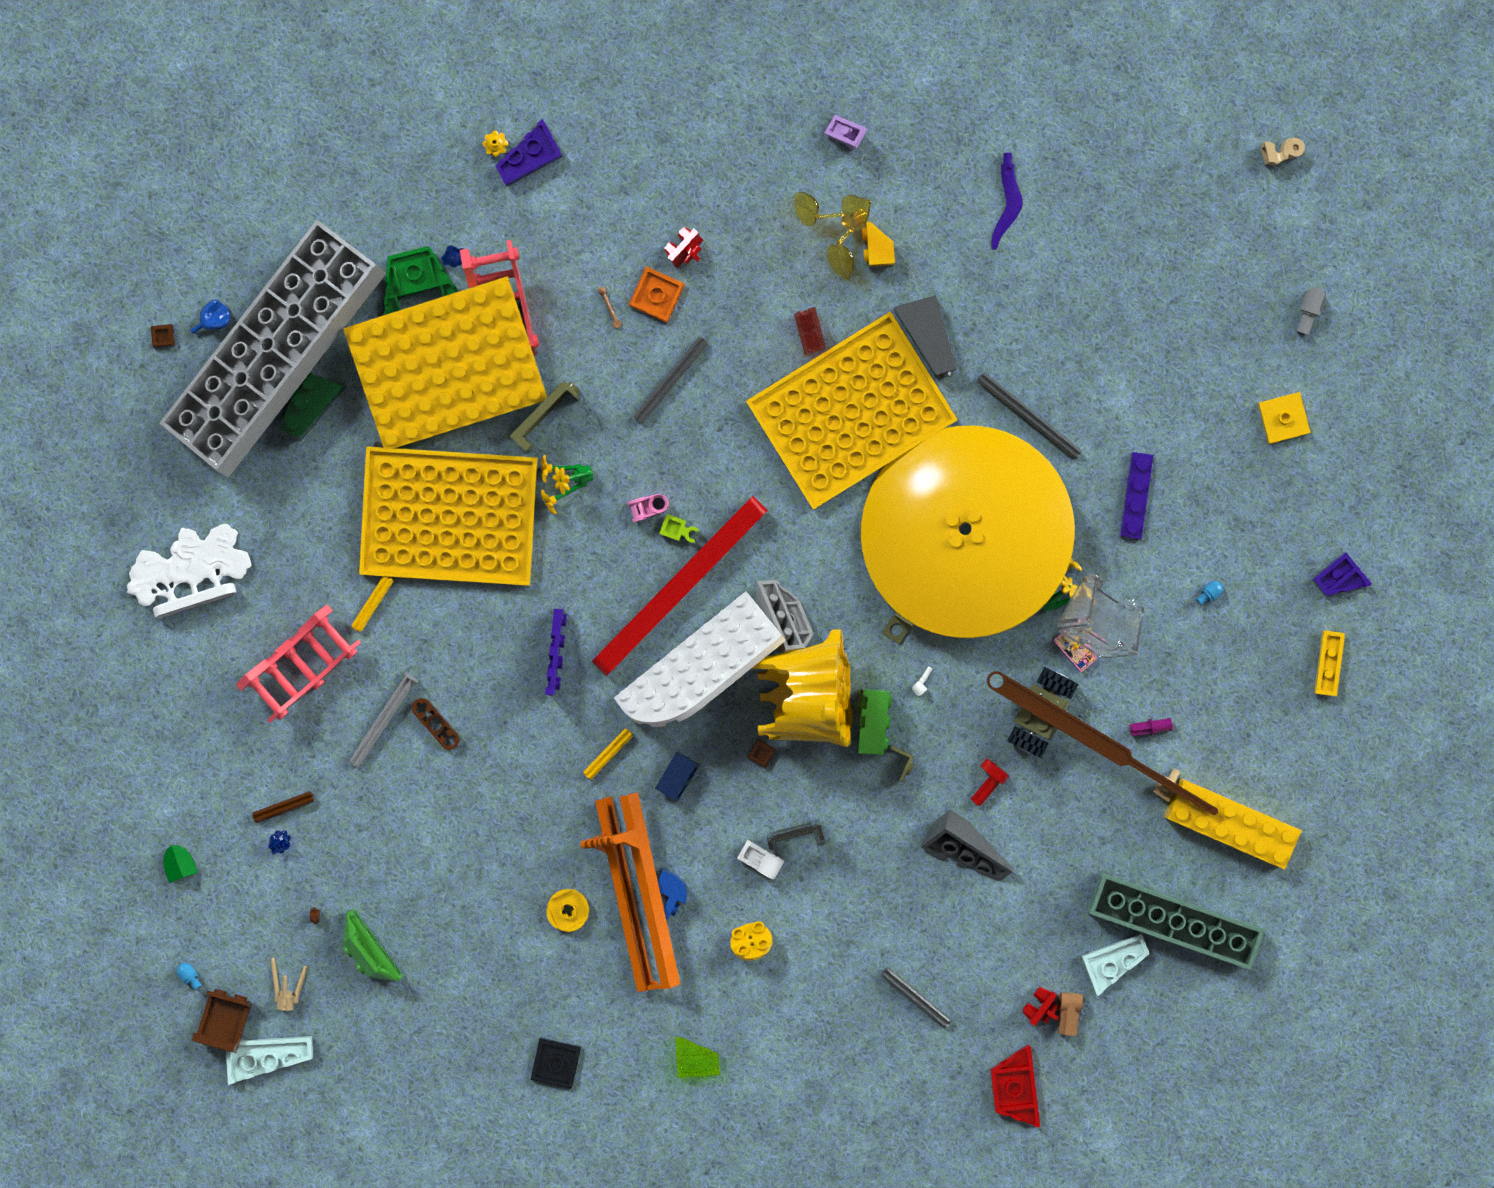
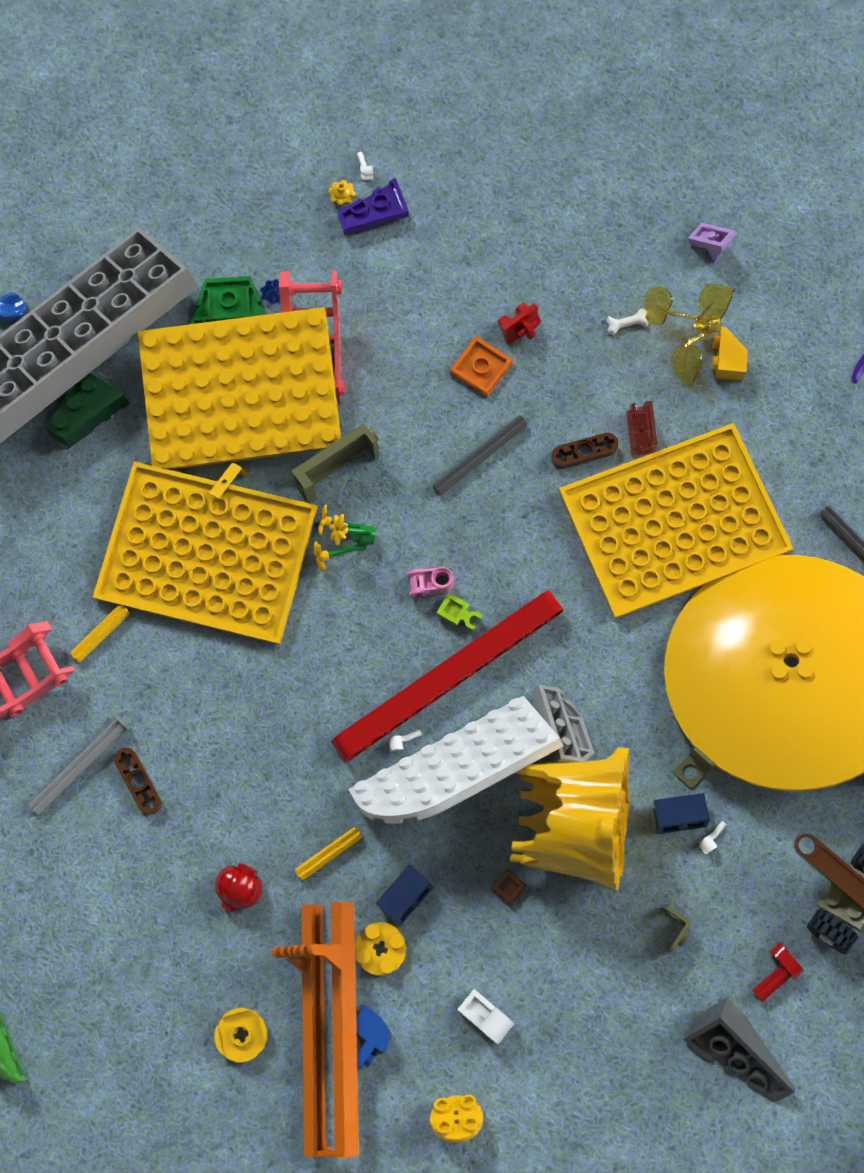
camera: 15 degrees right, 15 degrees down
dark purple wing [545,608,567,695] -> none
medium nougat hinge [598,287,621,328] -> none
clear smoke panel [767,820,826,857] -> none
bright green wedge [857,689,892,755] -> none
dark grey slope [894,295,957,379] -> none
none -> yellow piece [208,462,248,498]
none -> red plant [215,862,262,913]
none -> yellow plate [355,922,406,975]
none -> white hand [357,152,373,180]
none -> white hand [389,729,422,752]
none -> reddish brown beam [551,433,618,469]
none -> white piece [606,308,649,336]
none -> dark blue hinge [653,793,710,834]

